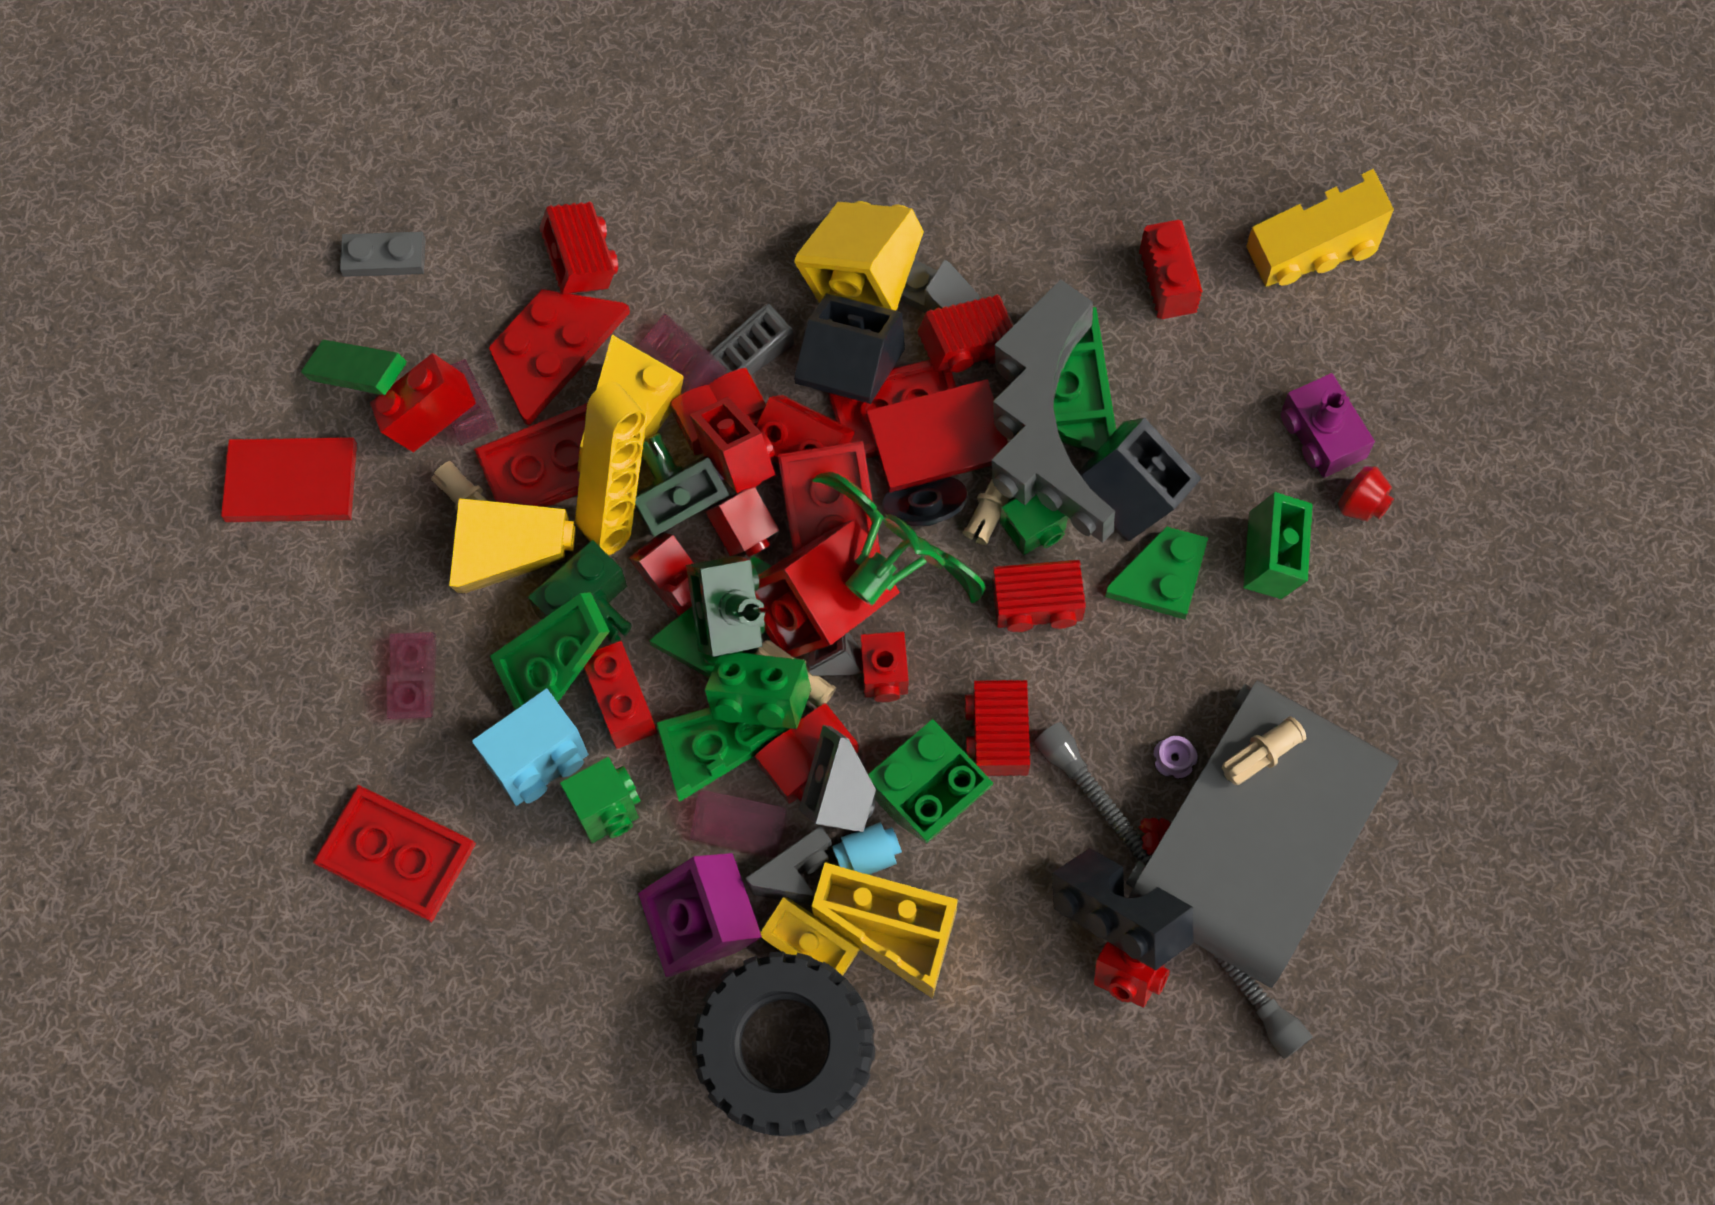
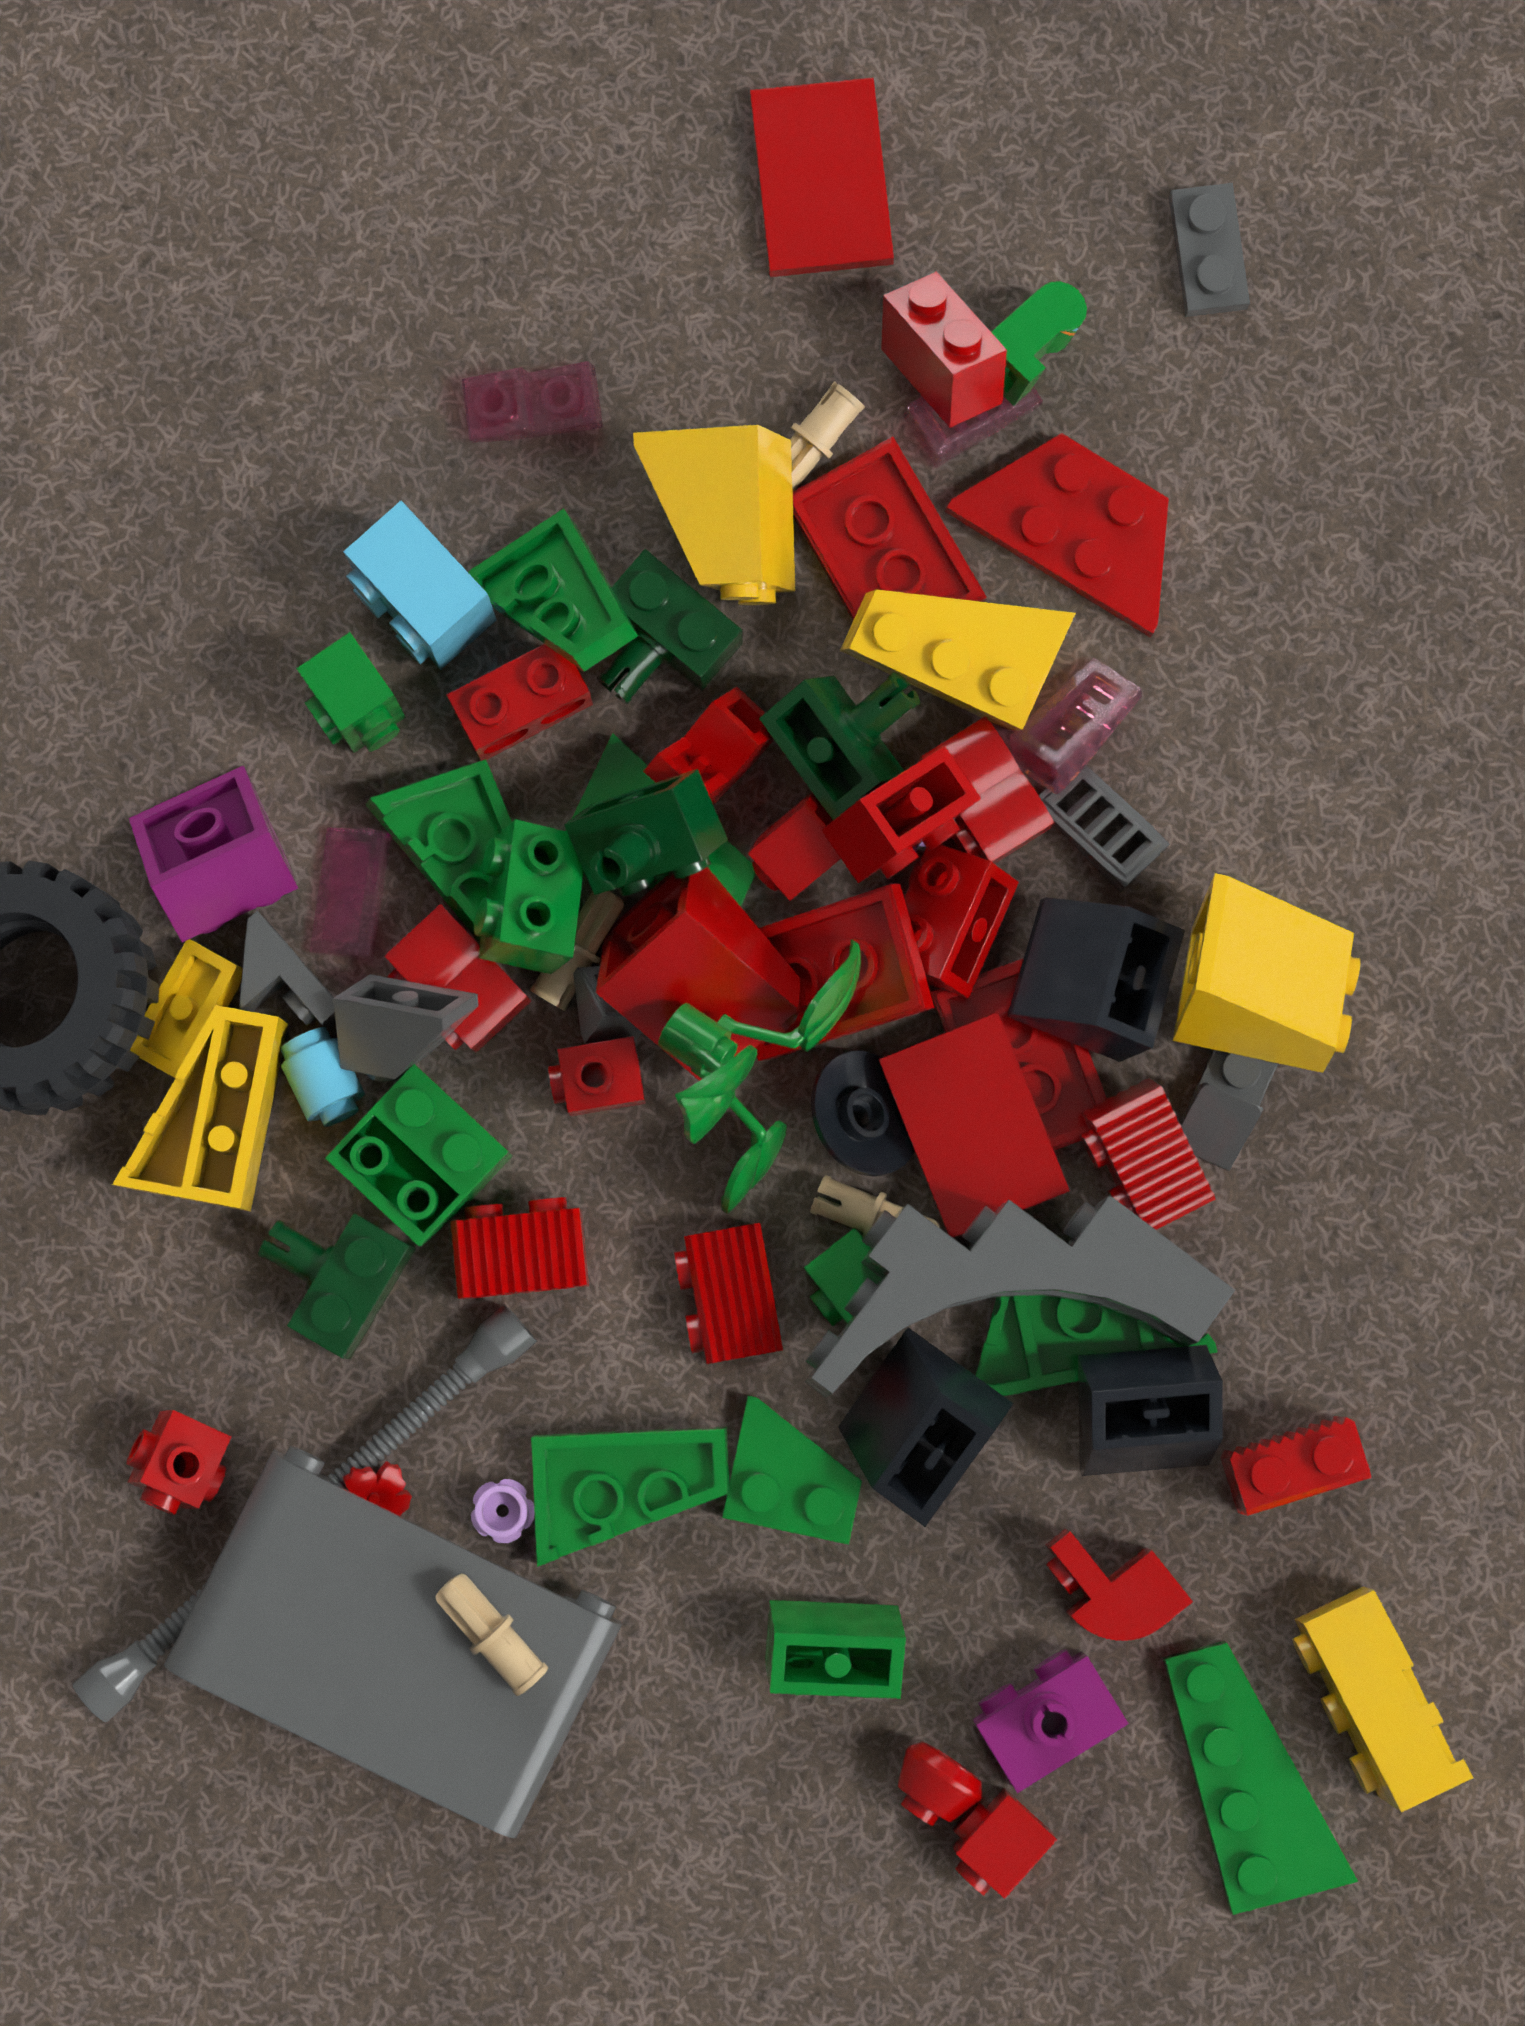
camera: 80 degrees right, 15 degrees up
green tile [301,339,407,396] -> none
red tile [313,785,476,923] -> none
red brick [540,201,618,294] -> none
yellow beam [575,382,647,555] -> none
black arch [1052,848,1194,971] -> none
none -> dark green brick [258,1213,416,1359]
none -> green wing [531,1427,730,1567]
none -> red brick [953,1788,1057,1899]
none -> green leg [991,281,1087,406]
none -> red brick [1045,1529,1193,1641]
none -> black slope [1078,1345,1223,1476]
none -> green wing [1162,1641,1358,1915]

